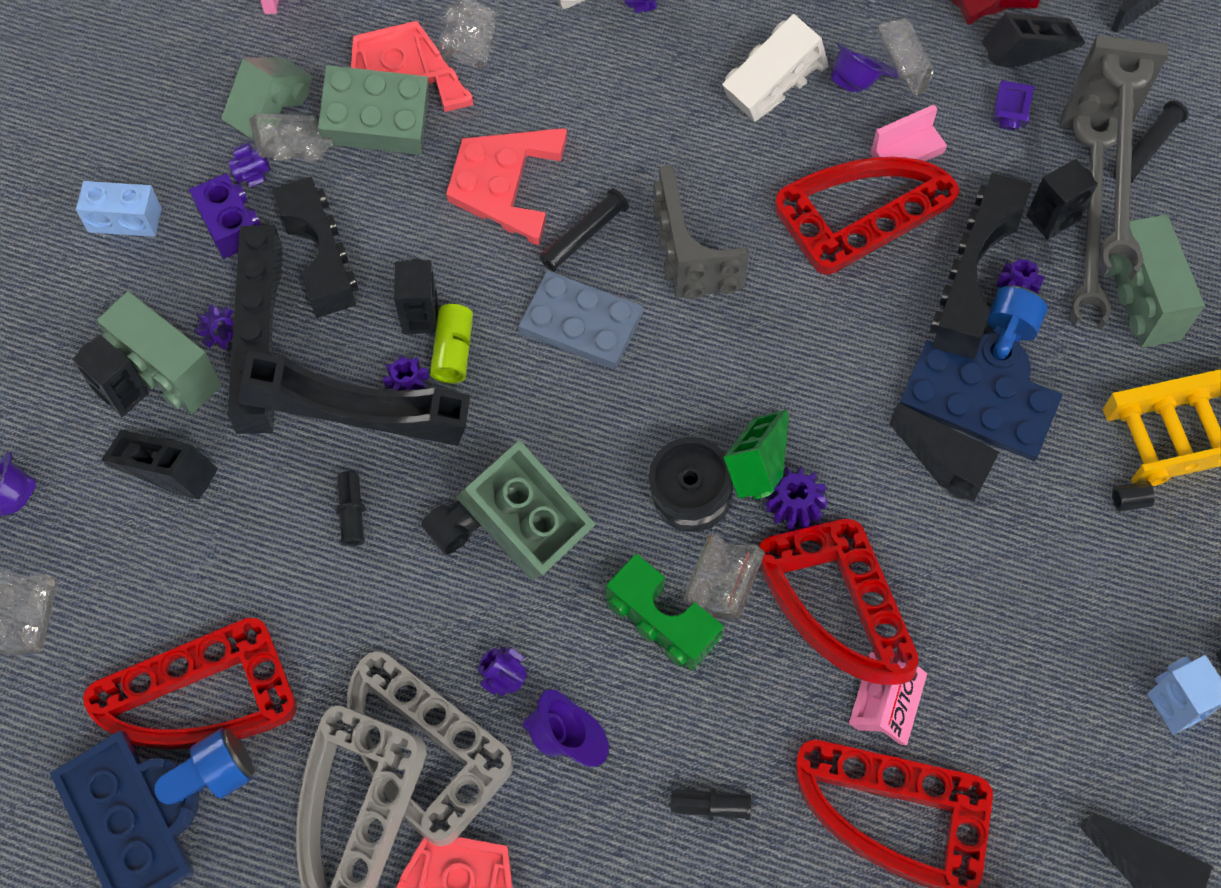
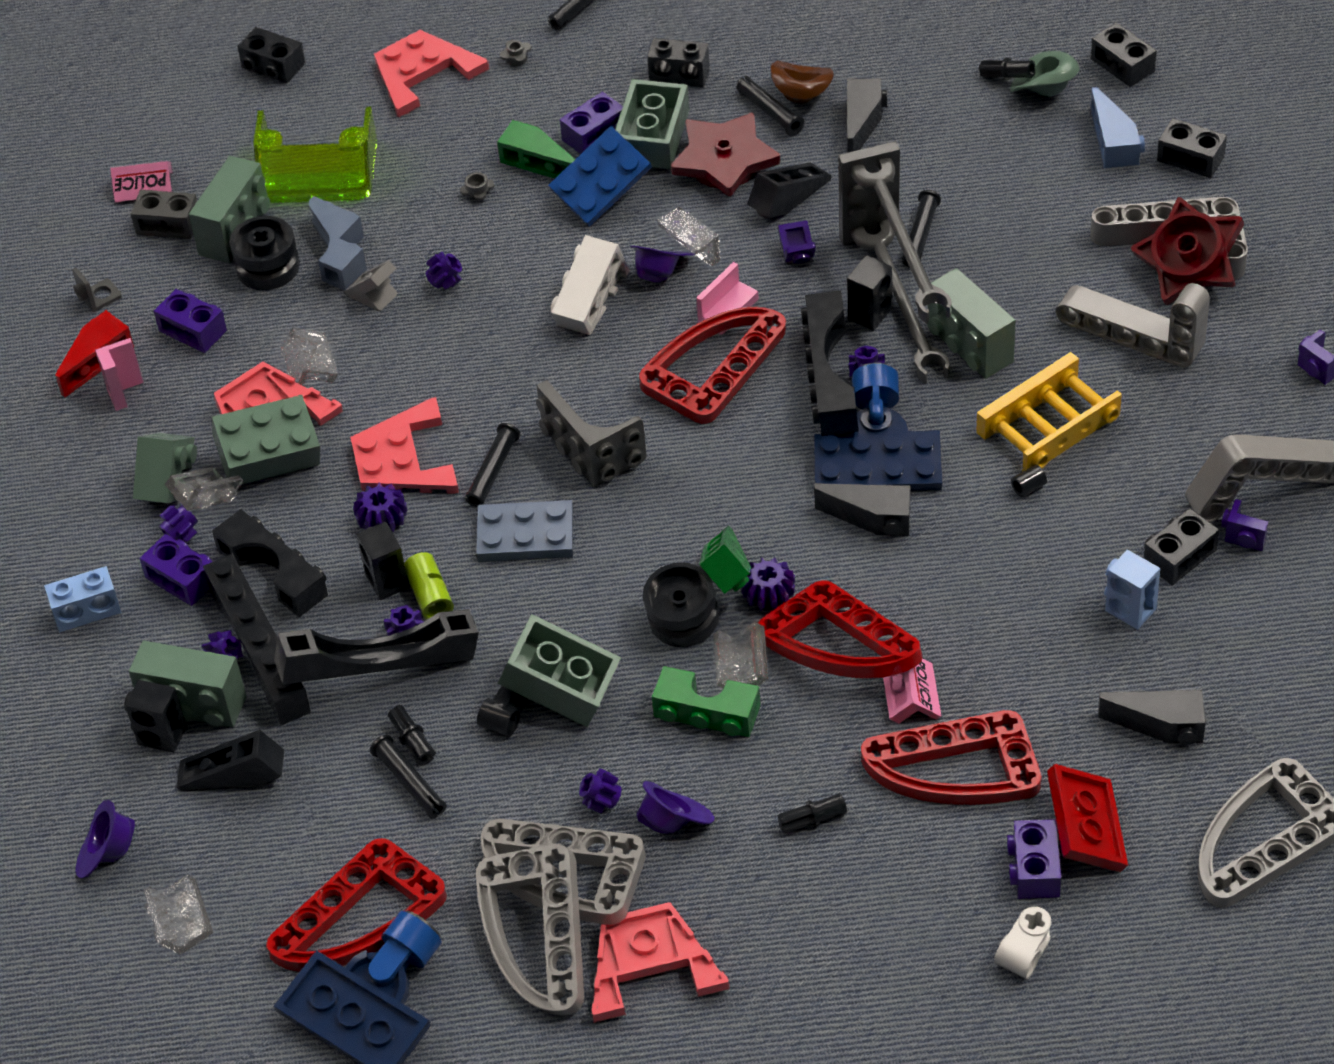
camera: 20 degrees left, 15 degrees down
none -> dark purple gear [353,482,408,533]
none -> black pin [370,734,447,819]

